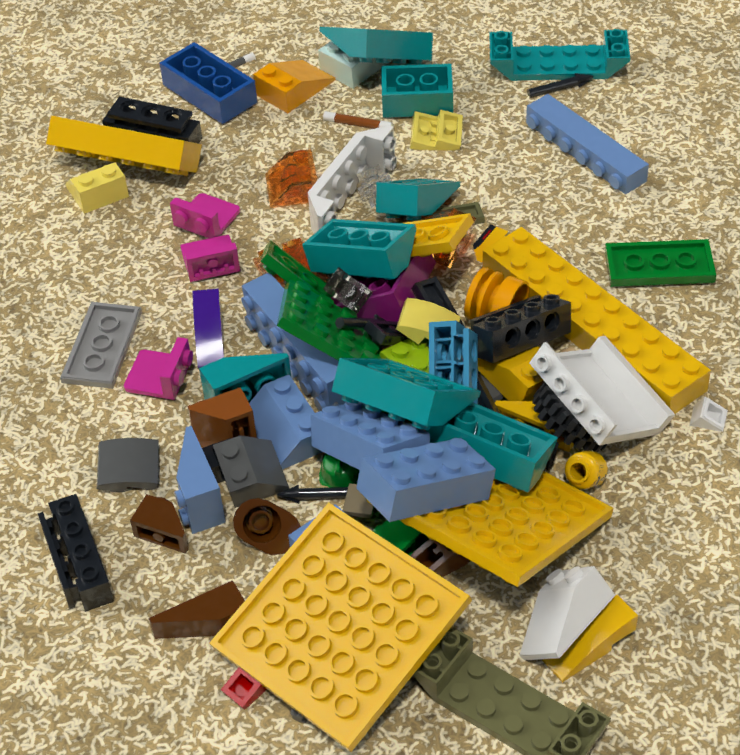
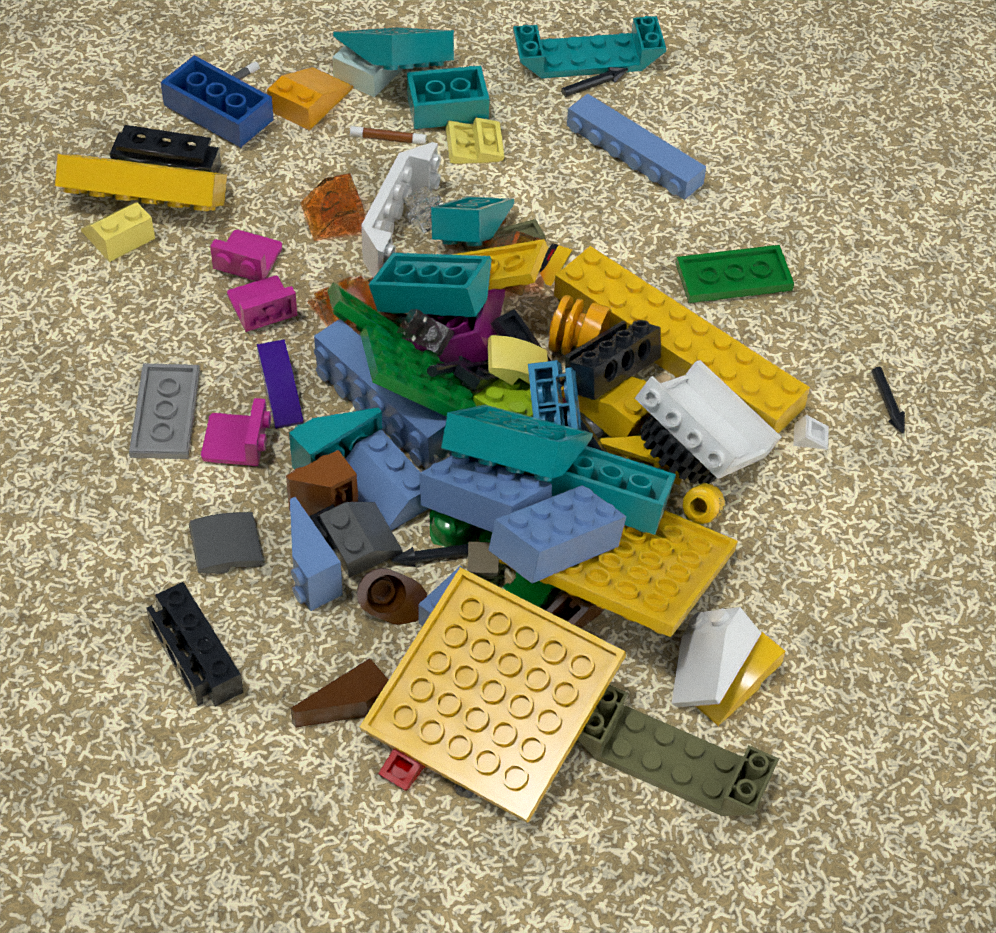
camera: 15 degrees left, 5 degrees up
reddish brown slope [130,494,189,554] -> none

